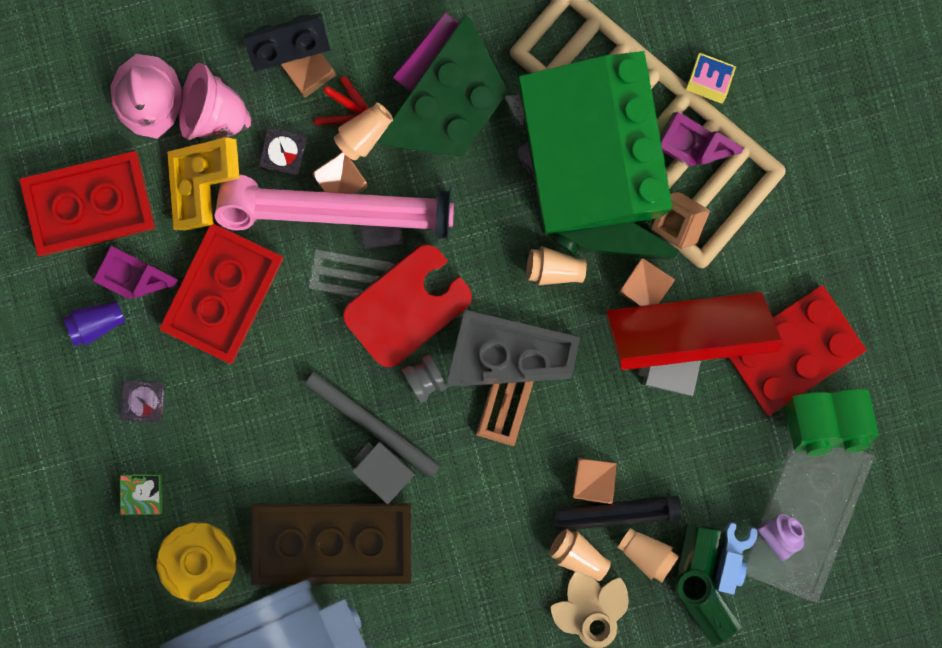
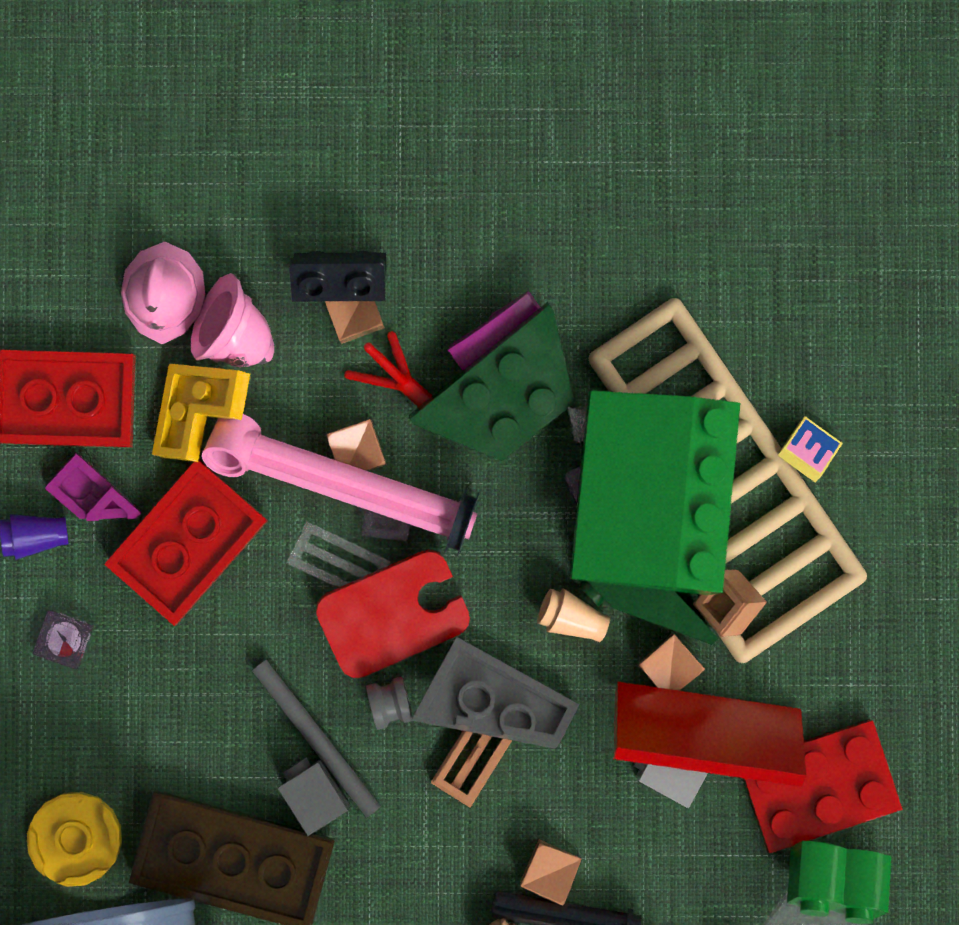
camera: 25 degrees right, 0 degrees up
tile [120,474,162,515] -> none
tile [259,128,308,176] -> none
light nougat cone [334,103,393,160] -> none
magenta slope [660,112,744,166] -> none

